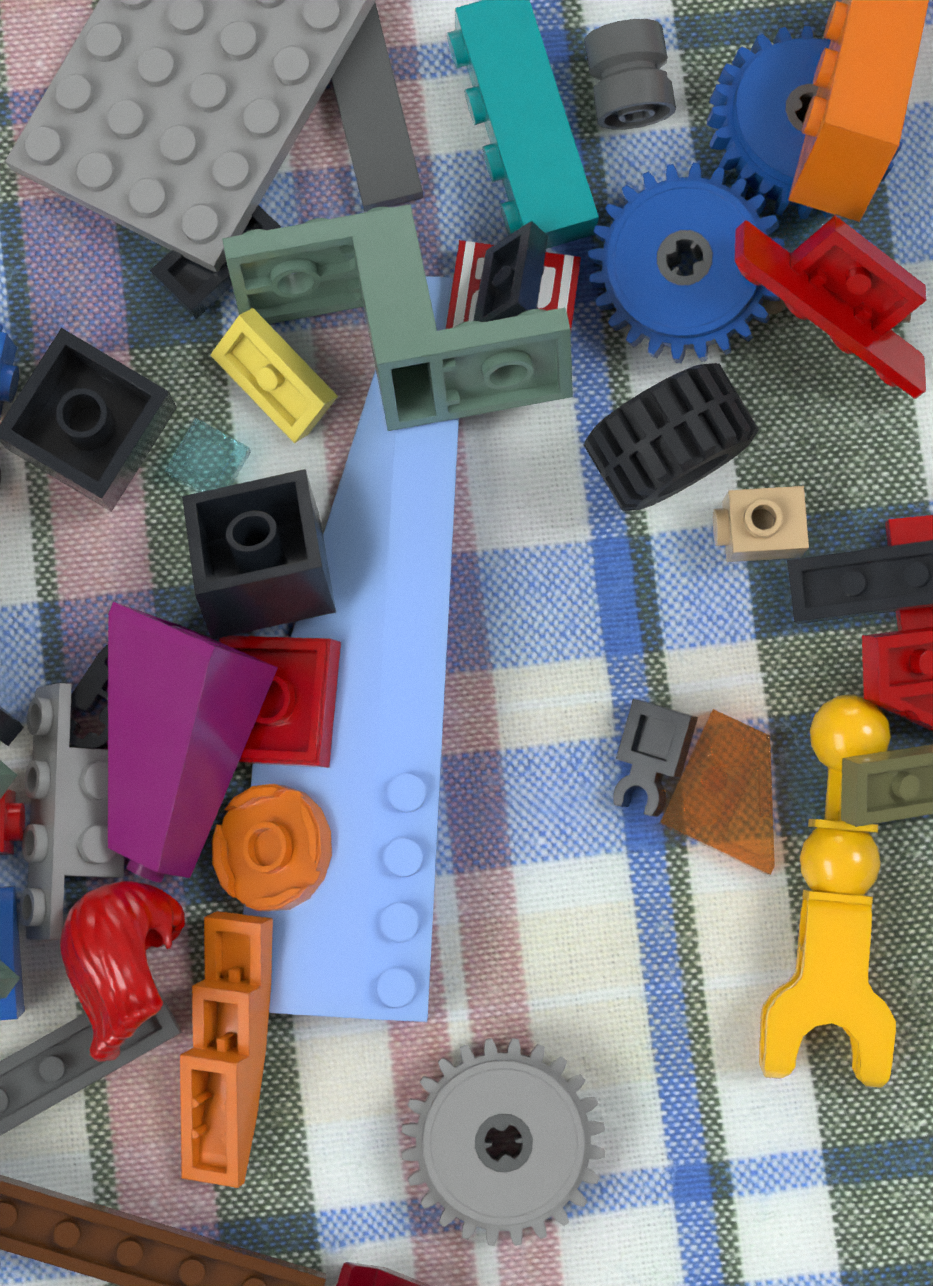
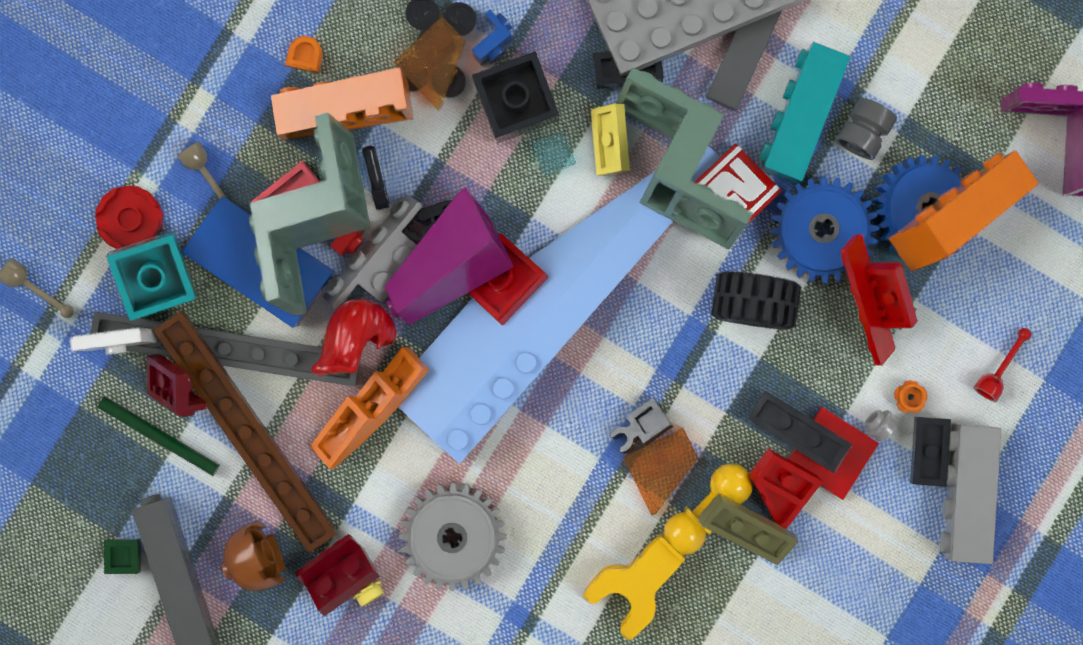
camera: 40 degrees right, 5 degrees up
black brick [182,469,336,640] -> none
orange tile [212,784,332,912] -> none
black plate [473,221,548,322] -> none
tan brick [713,486,809,562] -> none

